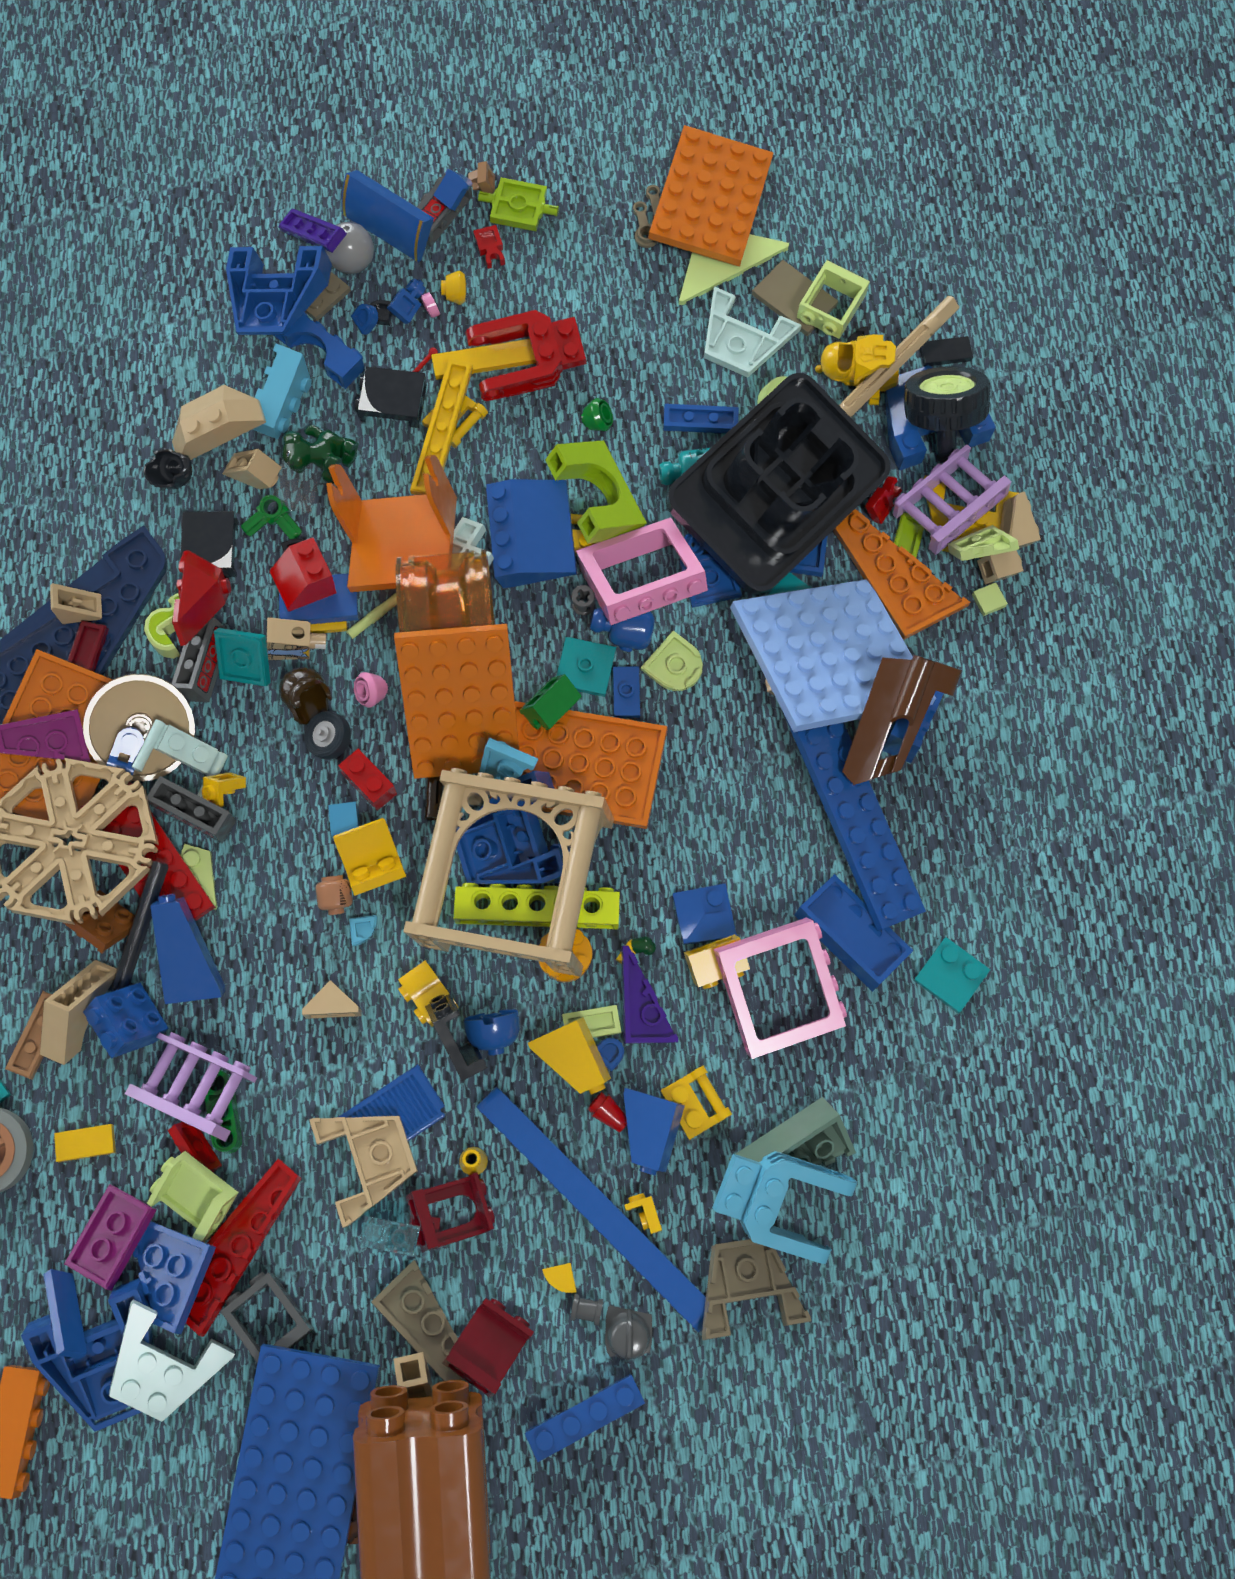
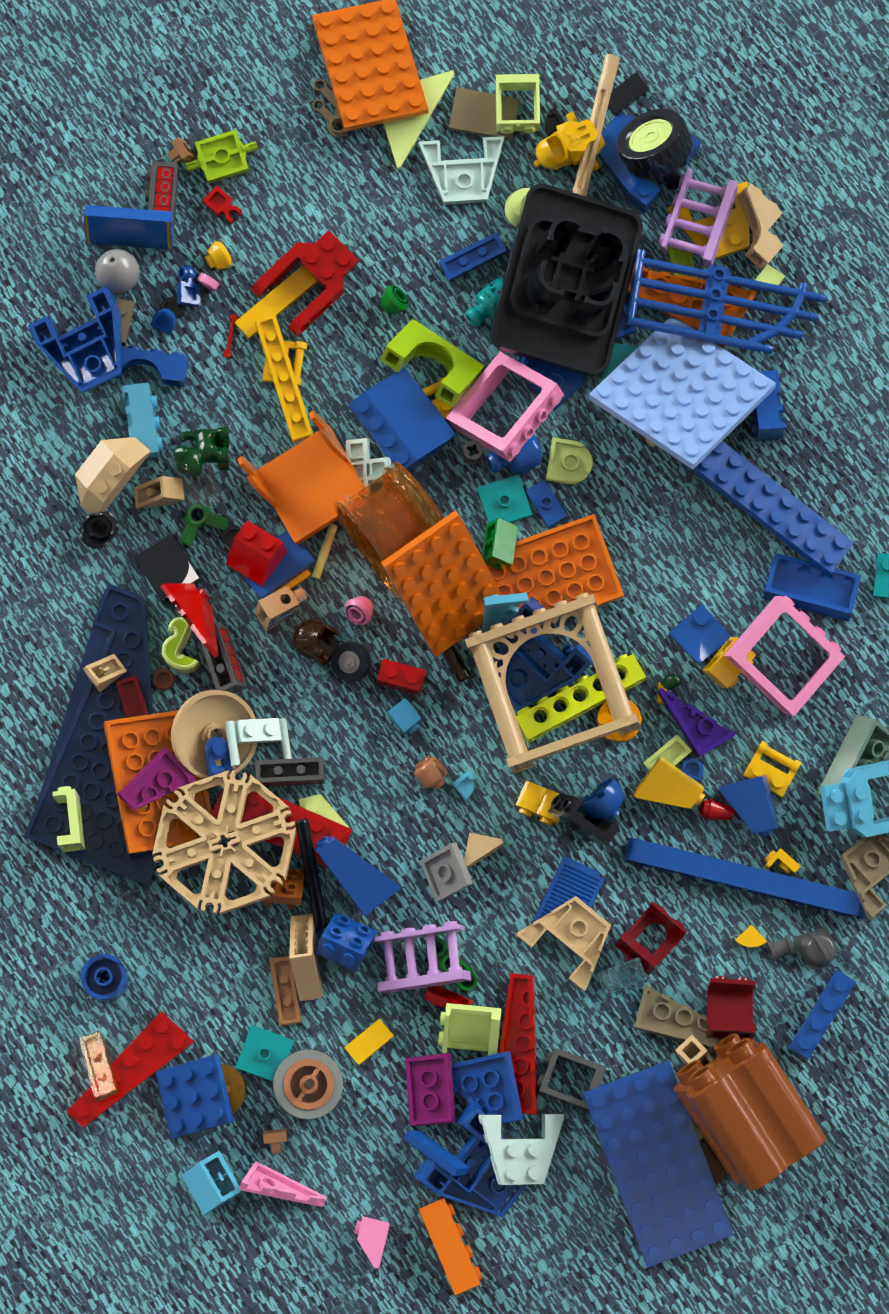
camera: 25 degrees left, 5 degrees up
yellow bracket [202,772,246,807] -> none
teal plate [214,628,271,686] -> none
dark purple tile [278,208,347,253] -> none
yellow bracket [333,818,406,896] -> none
black panel [355,366,427,428] -> none
blue tile [433,168,472,211] -> none
yellow cone [459,1147,488,1175] -> none
reddish brown panel [842,655,962,785] -> none
red plate [865,476,902,524] -> none
yellowish green wing [948,525,1019,561] -> none
none -> reddish brown tile [152,668,175,691]
none -> light grey plate [420,842,473,902]
none -> blue piece [625,249,828,354]

